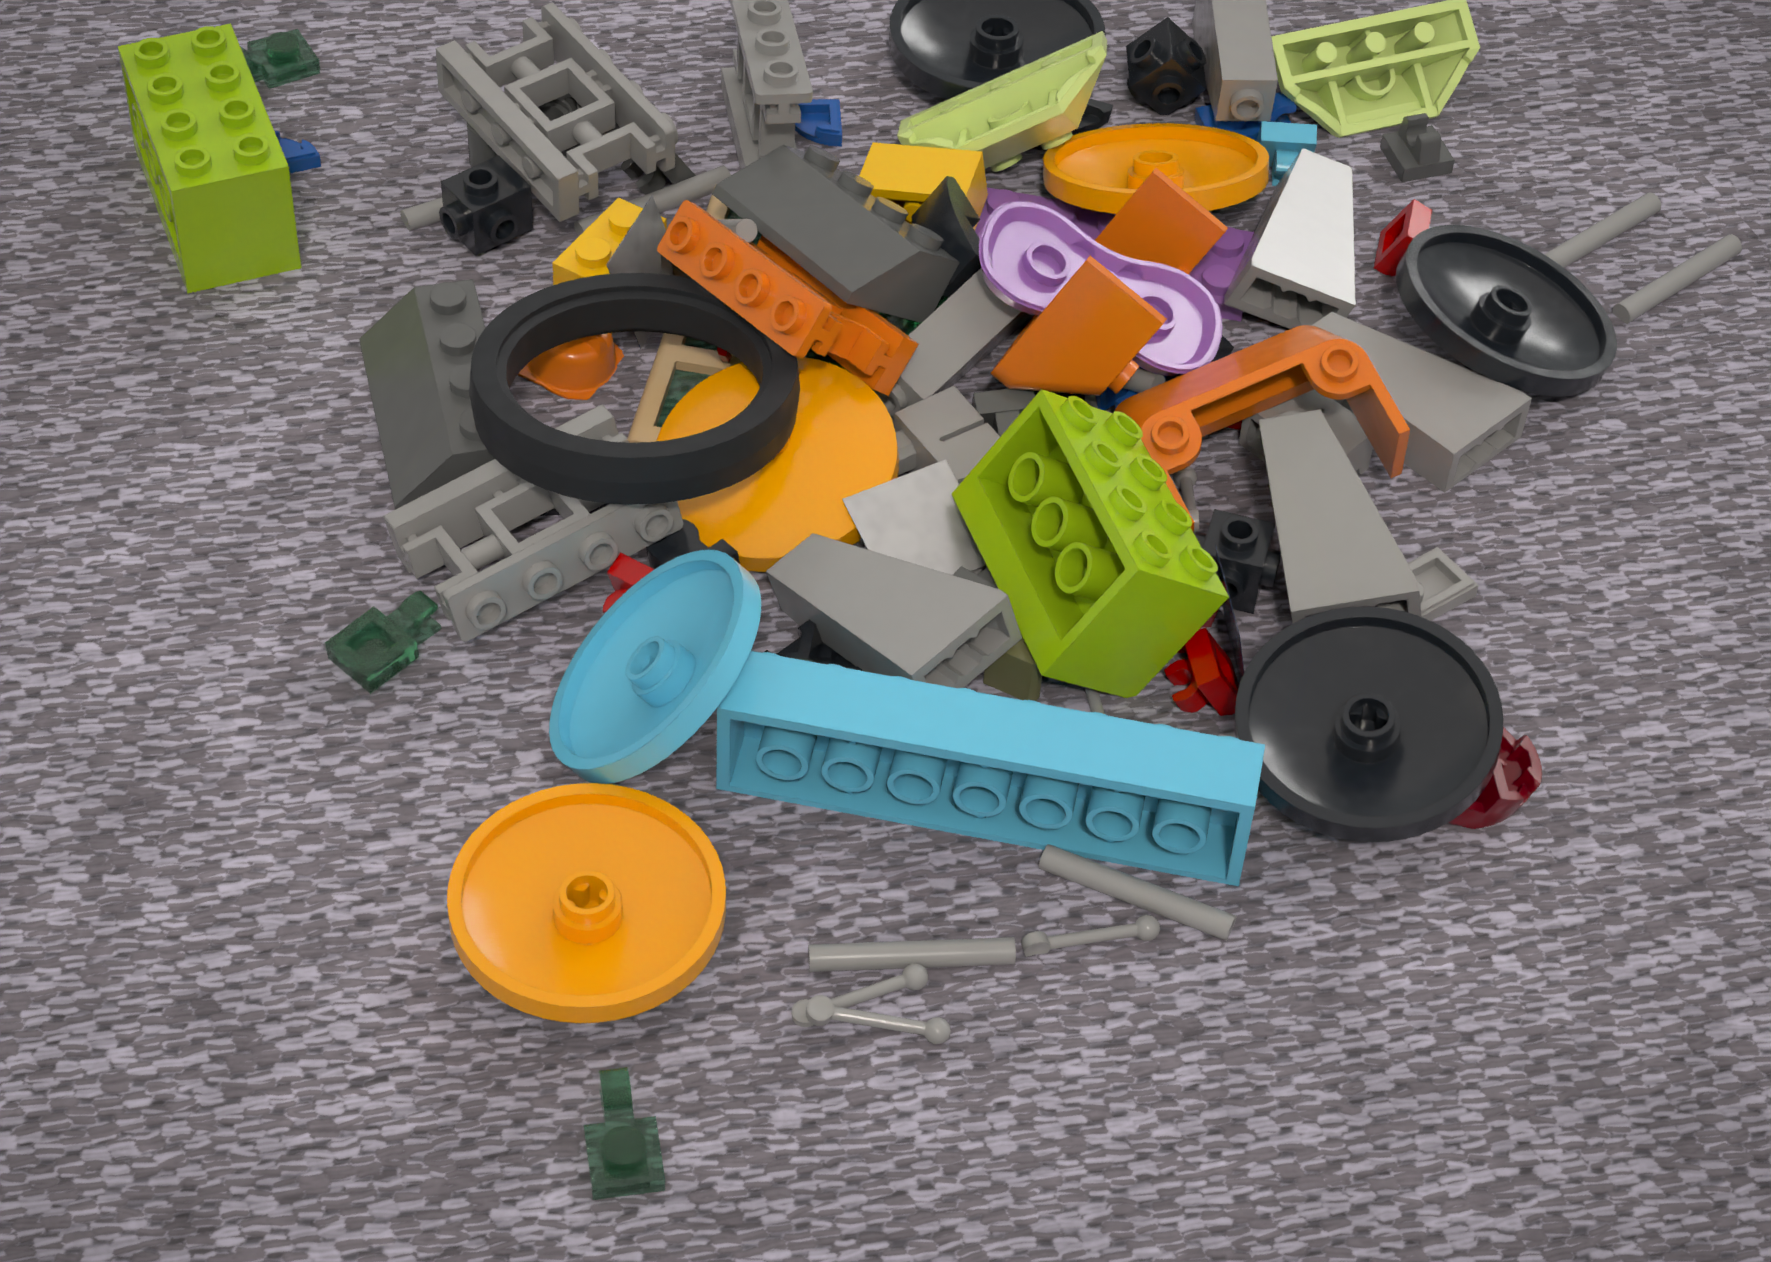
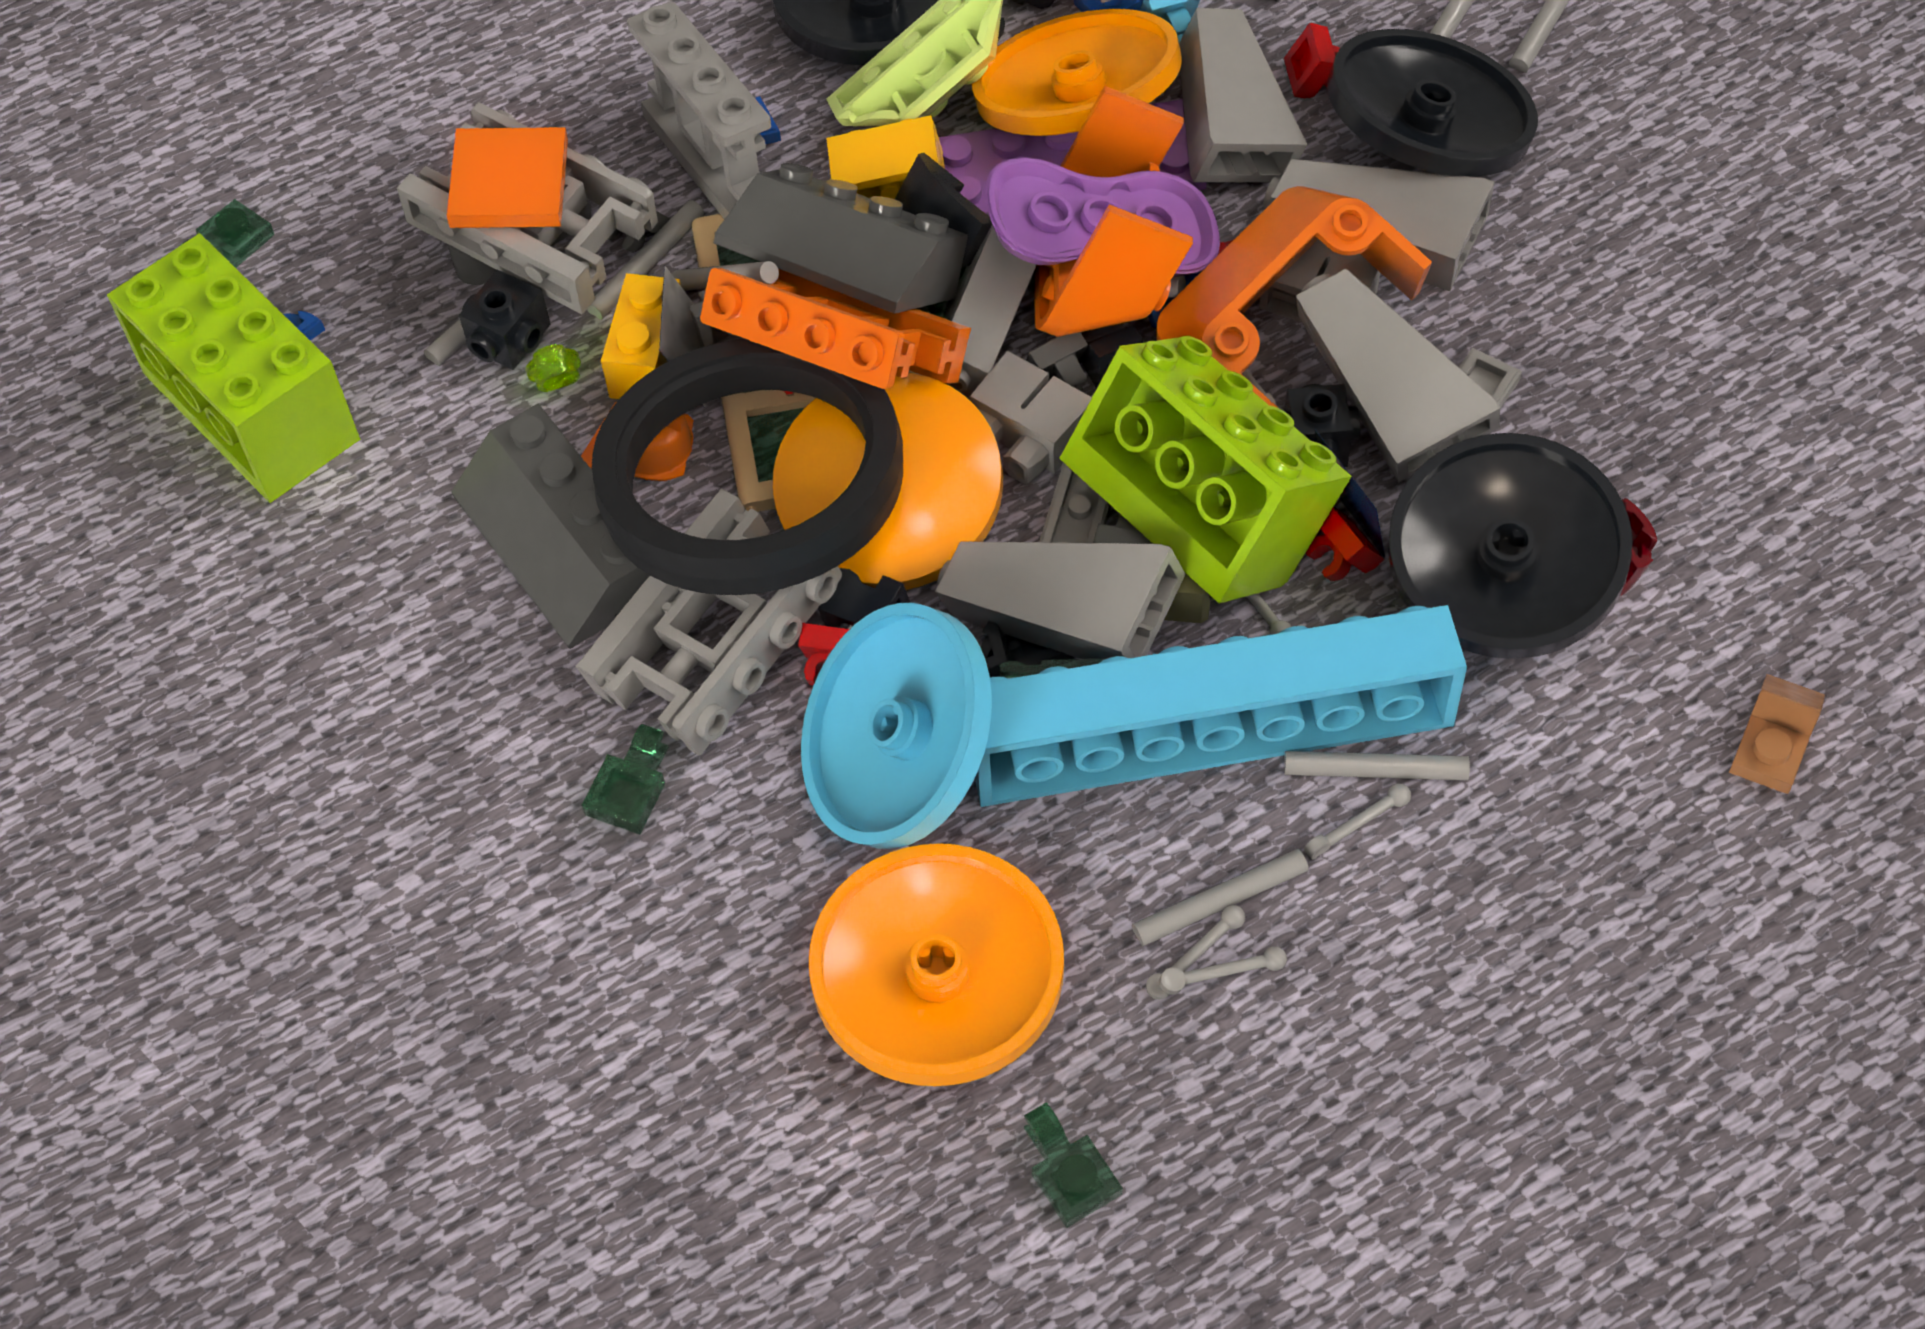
camera: 15 degrees left, 10 degrees up
flat silver sticker [842,459,986,575] -> none
none -> orange tile [447,127,568,228]
none -> clear neon green plate [525,344,581,392]
none -> medium nougat slope [1729,674,1825,794]

